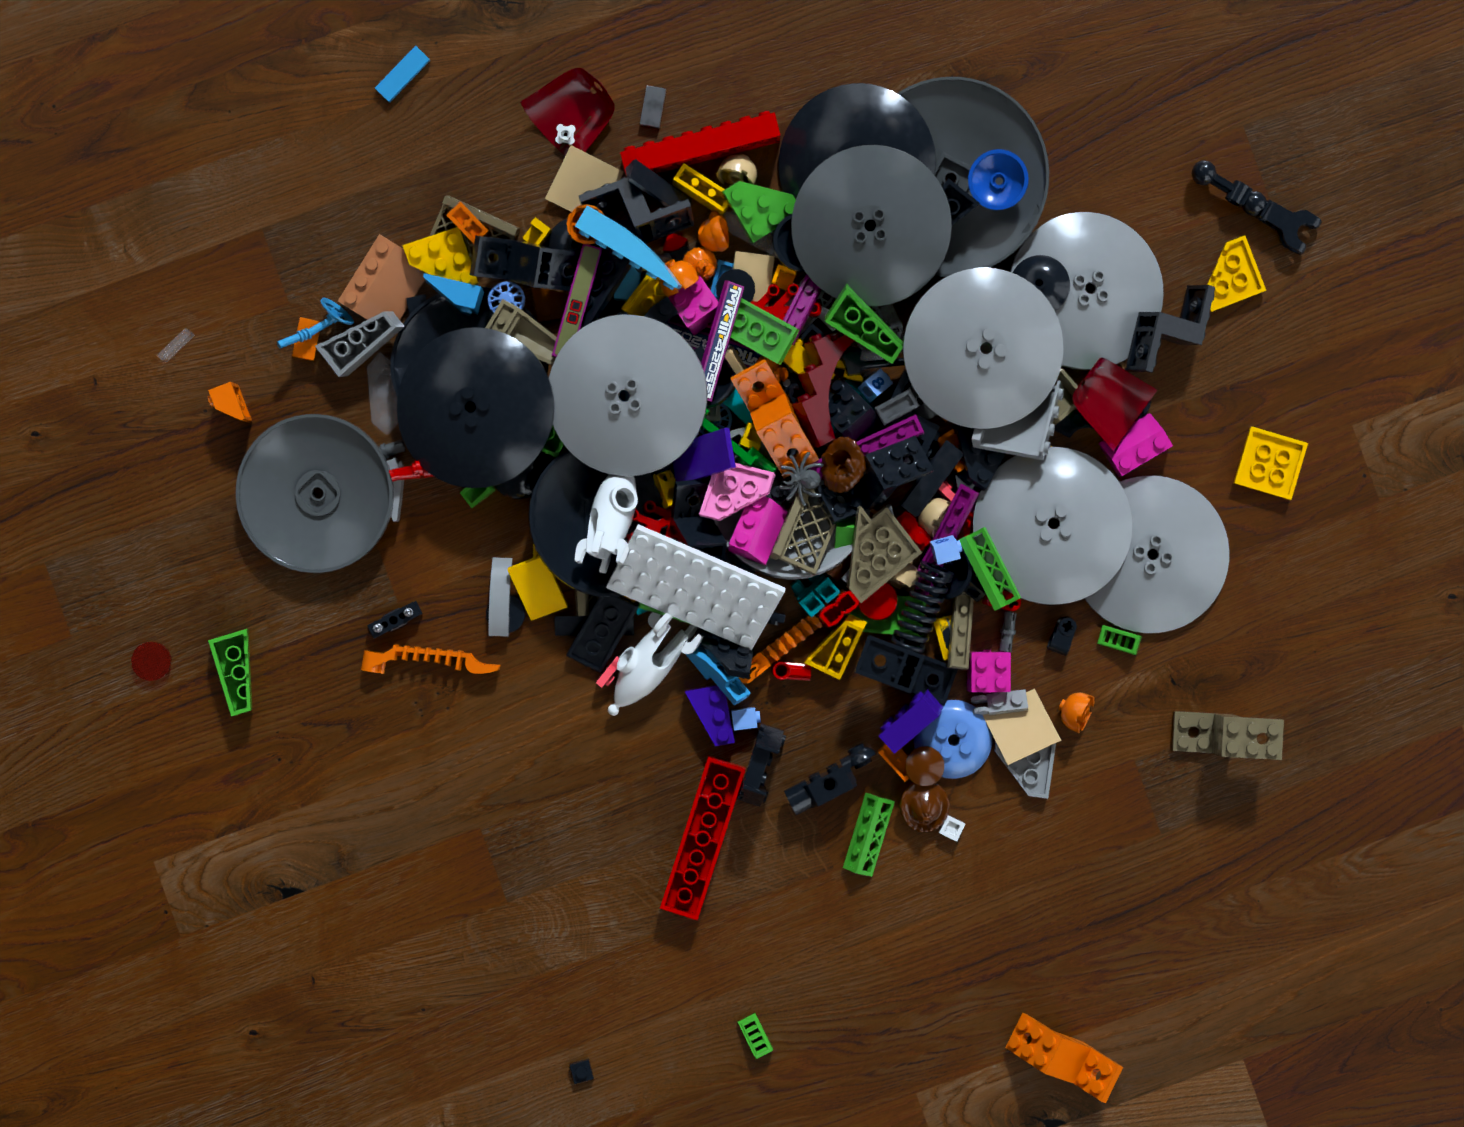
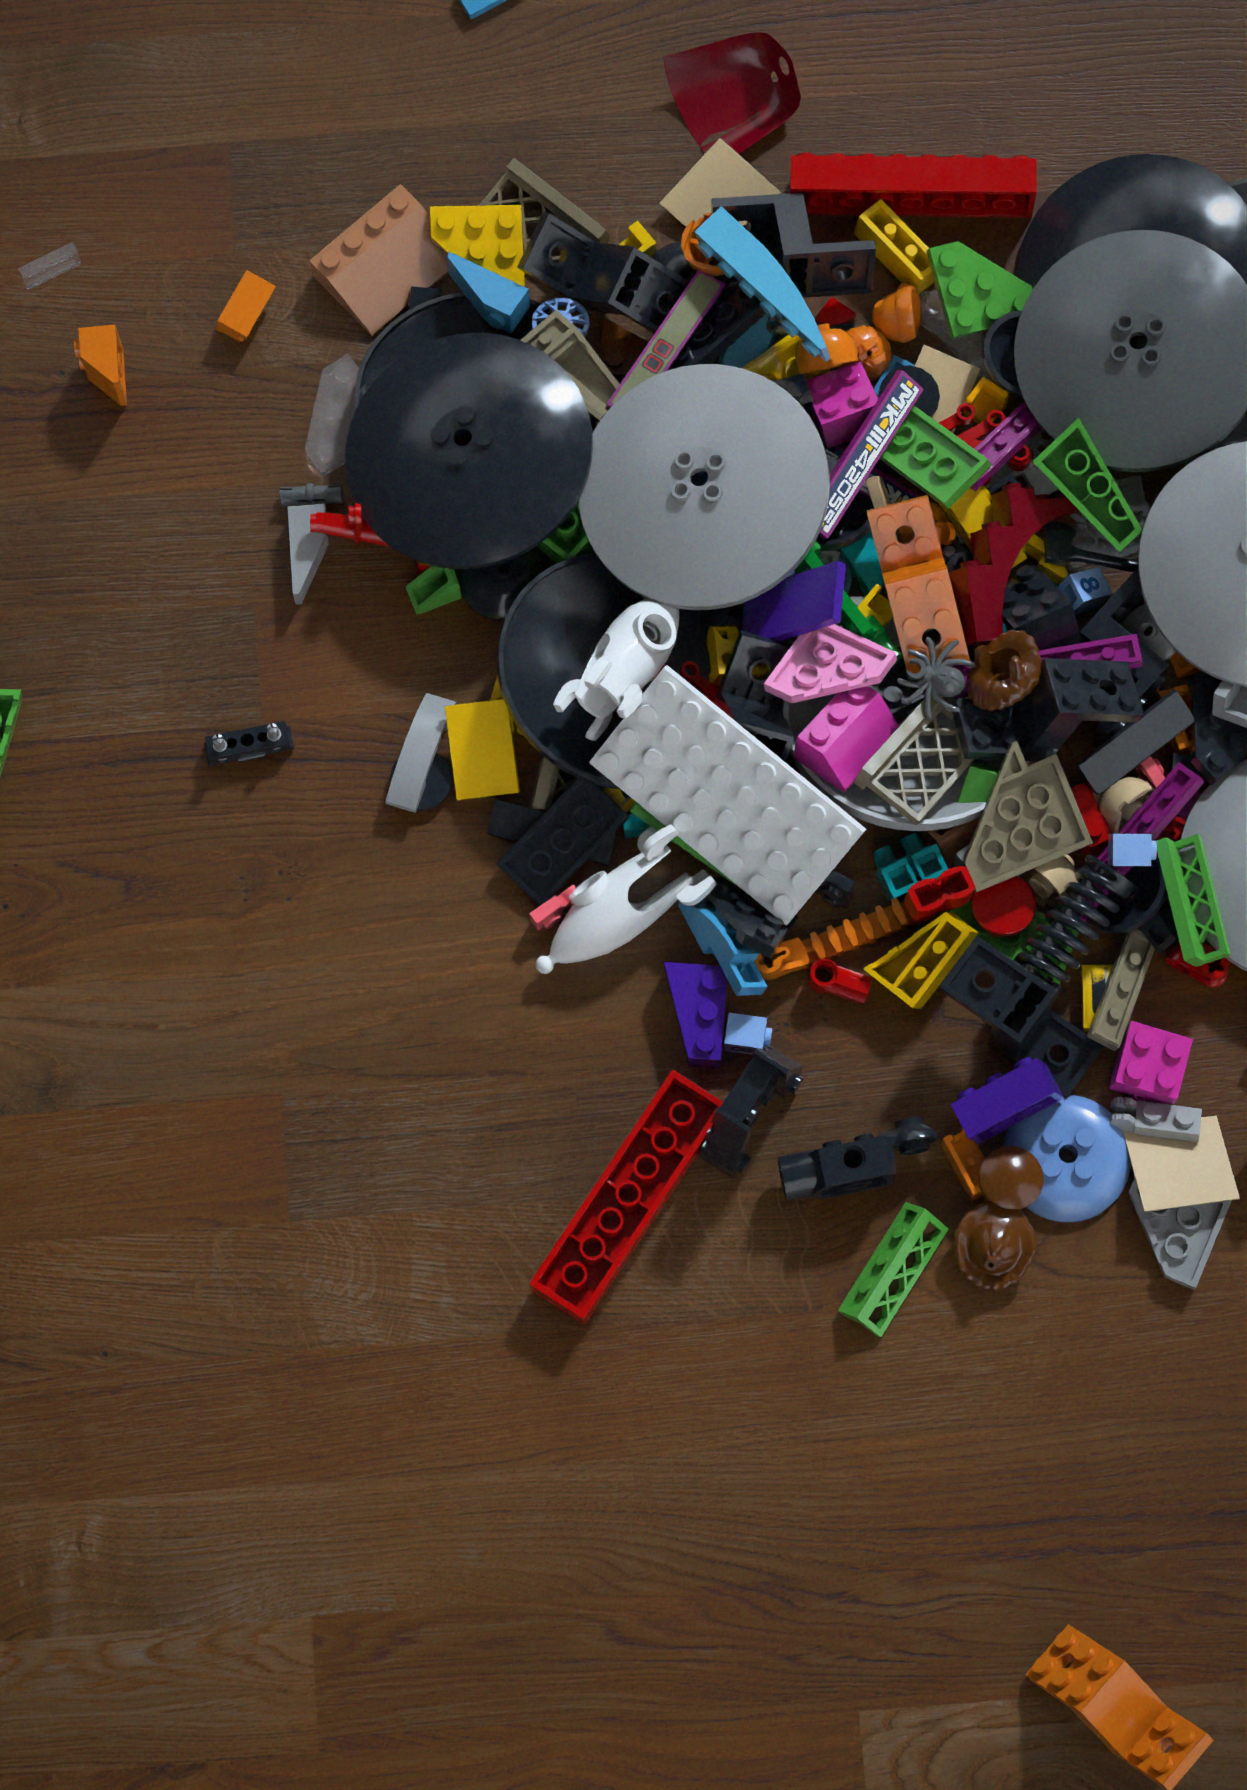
camera: 20 degrees right, 15 degrees down
dark grey dish [236,414,394,573] -> none
dark azure dish [277,297,354,349] -> none
light grey wedge [315,311,405,377] -> none
orange piece [361,644,501,674] -> none
orange hinge [446,202,489,244] -> none
white plate [555,124,576,145] -> none
black plate [570,1059,594,1084] -> none
black slope [625,159,692,207] -> none
flat silver tile [640,85,666,129] -> none
tan cylinder [716,154,757,187] -> none
bright green slope [738,1013,773,1059] -> none
flat silver tile [874,389,919,425] -> none
white plate [939,815,965,841] -> none
dark grey pin [999,611,1017,652] -> none

